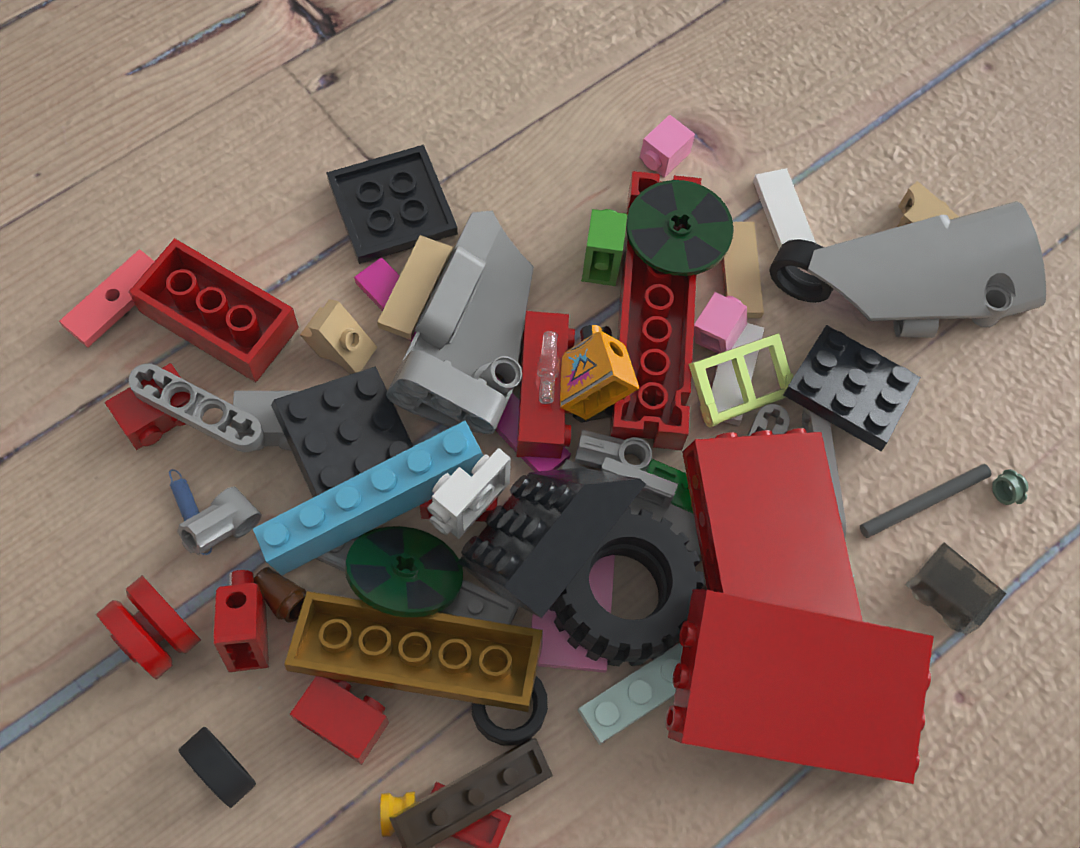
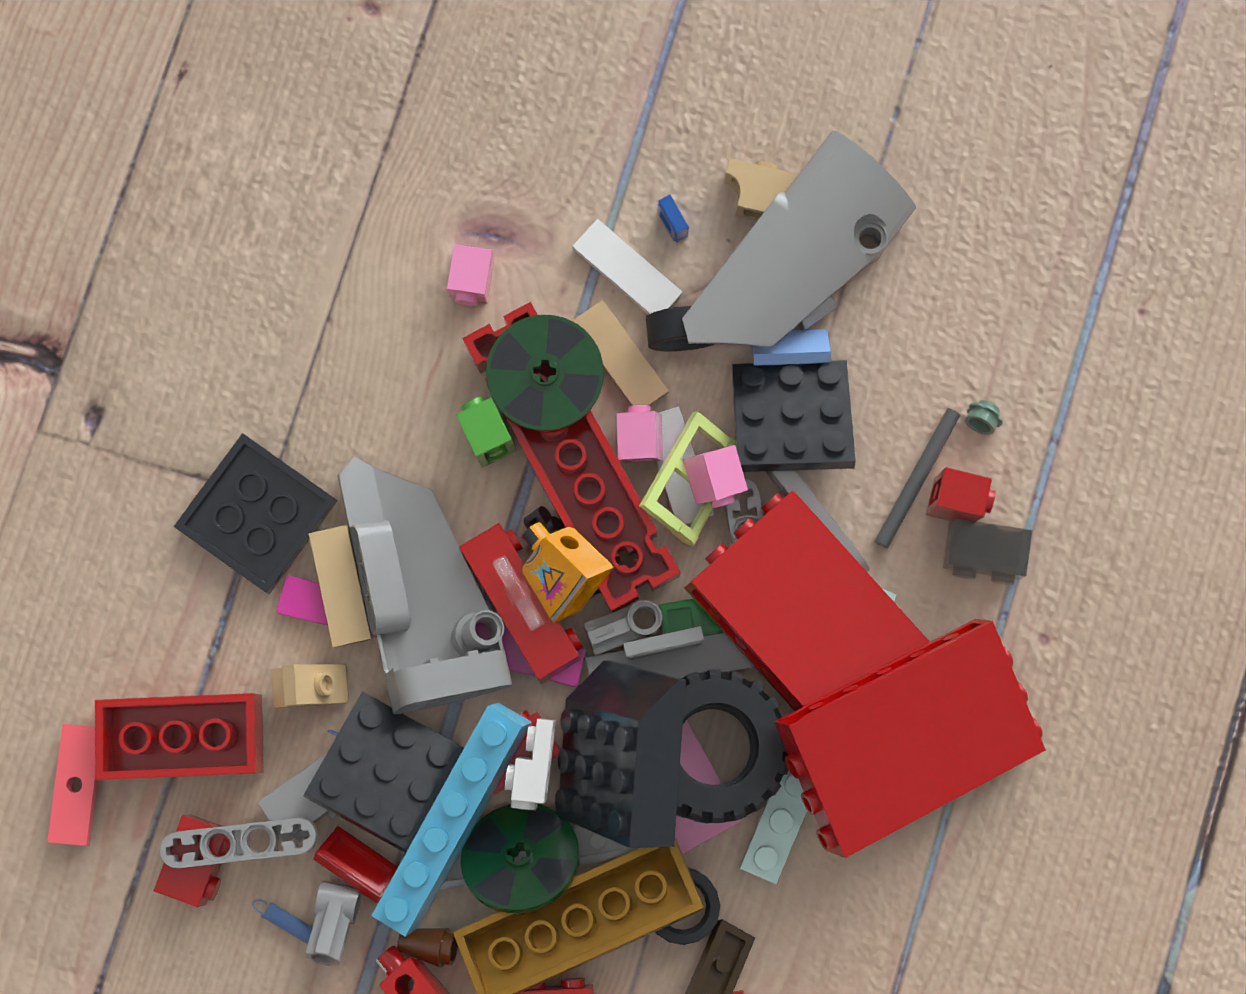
camera: 25 degrees left, 15 degrees up
none -> red tile [313,826,398,904]
none -> blue tile [657,194,689,243]
none -> bright pink brick [683,445,748,508]
none -> light blue tile [751,329,831,366]
none -> red brick [926,467,996,526]

